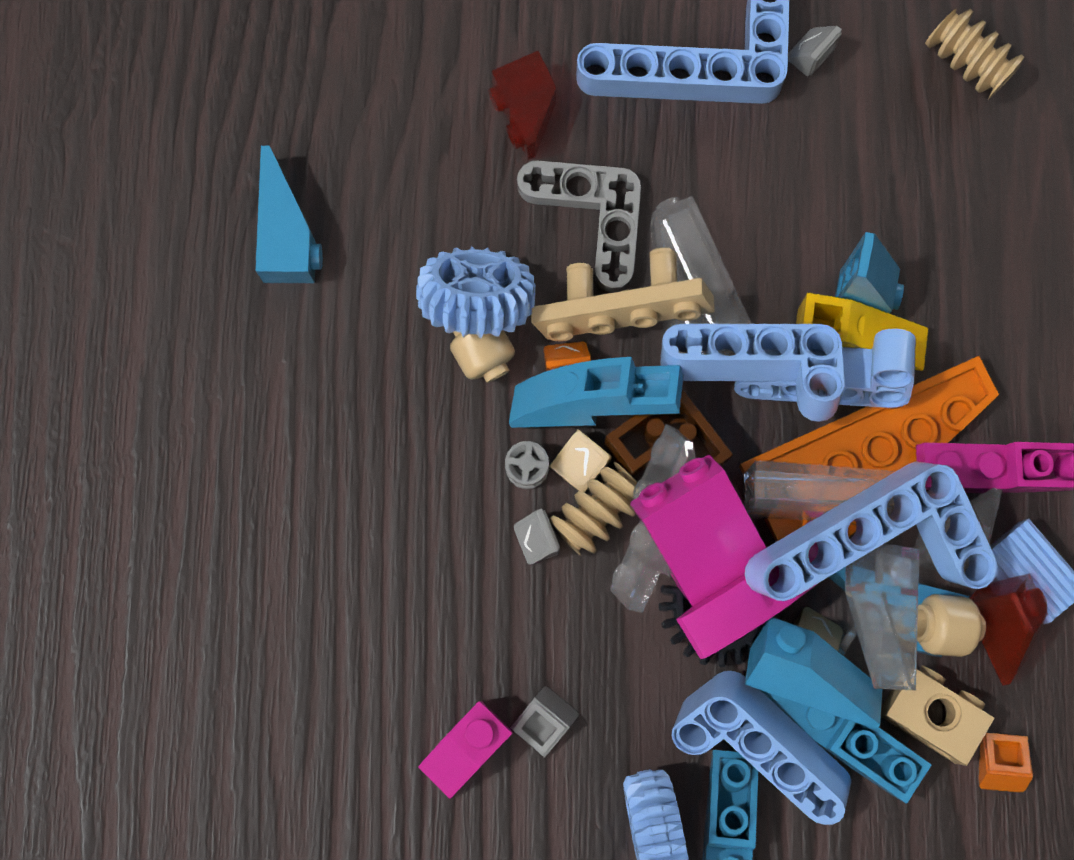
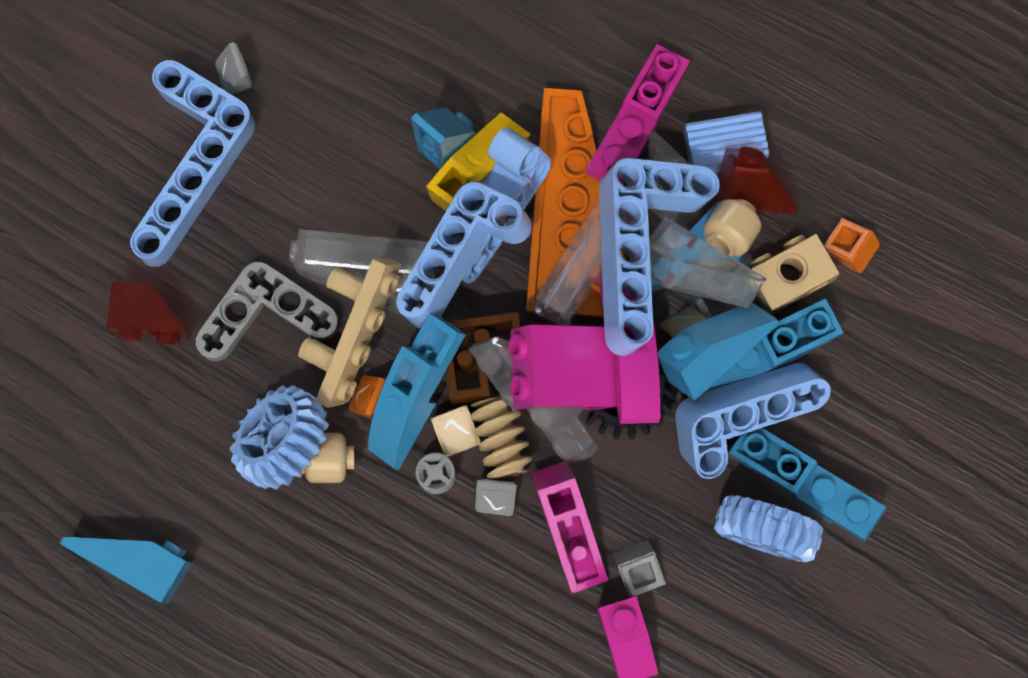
camera: 60 degrees left, 0 degrees up
none -> dark pink slope [530,461,609,594]

